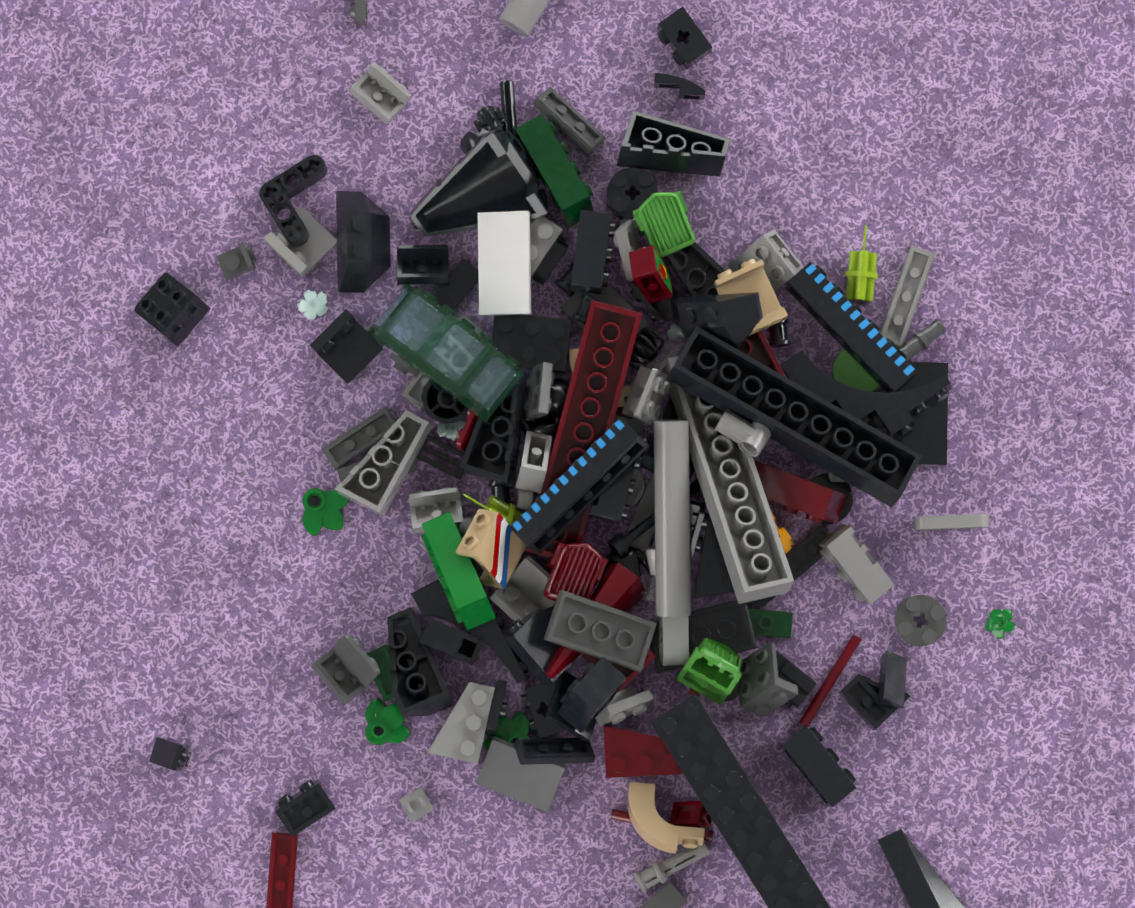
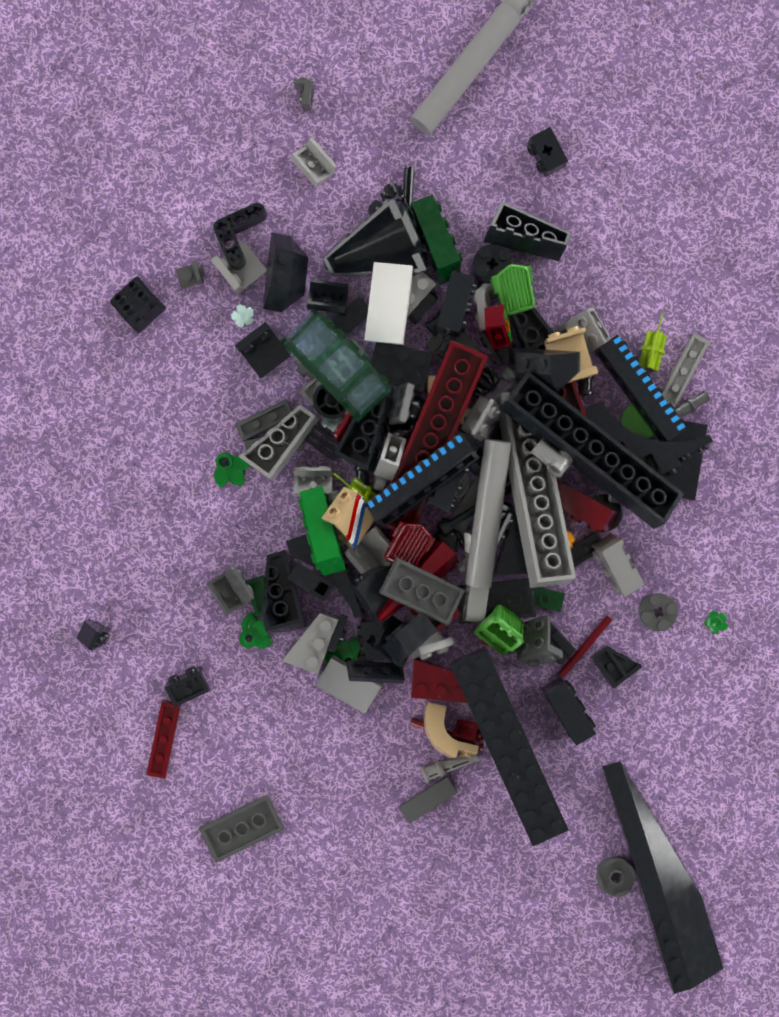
camera: 10 degrees right, 5 degrees up
light grey tile [399,787,435,822] -> none
dark grey tile [533,87,606,155] -> none
black slope [654,73,705,100] -> none
black slope [878,651,907,708] -> none
light grey beam [914,514,989,531] -> none

